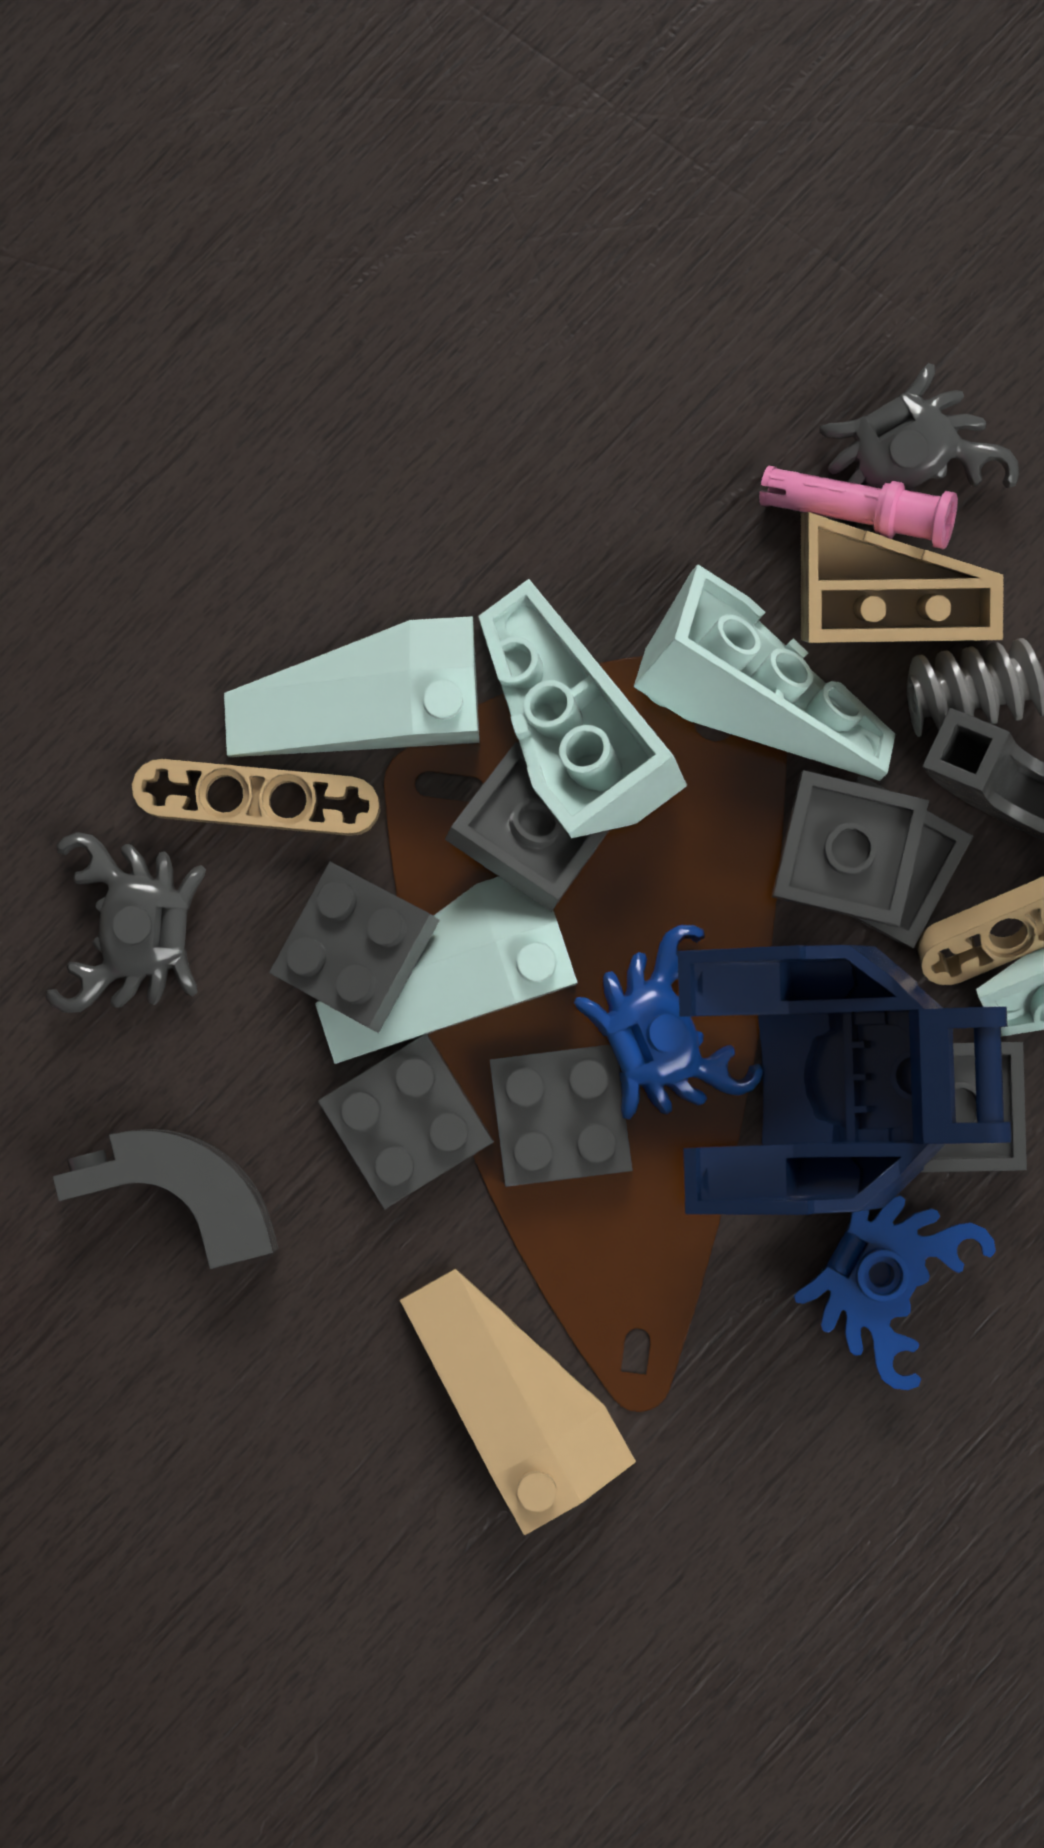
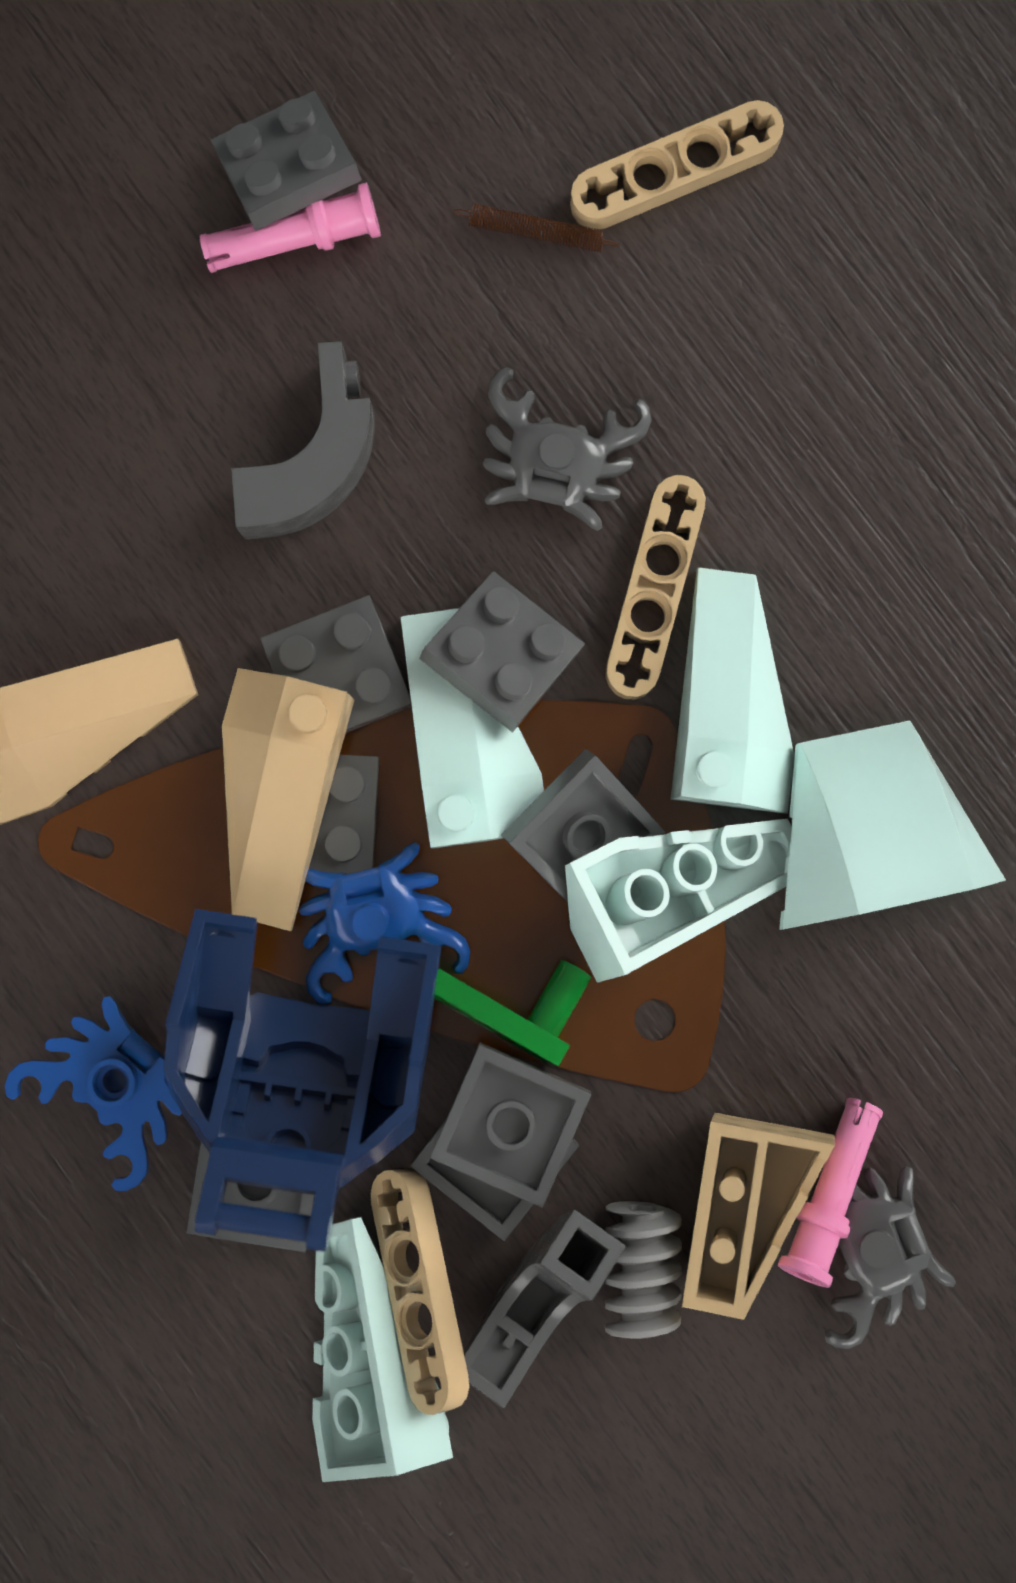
camera: 100 degrees right, 0 degrees up
light aqua wedge [634,564,895,781] -> none
none -> tan wedge [222,668,354,931]
none -> green piece [434,960,592,1068]
none -> light aqua wedge [779,721,1006,930]

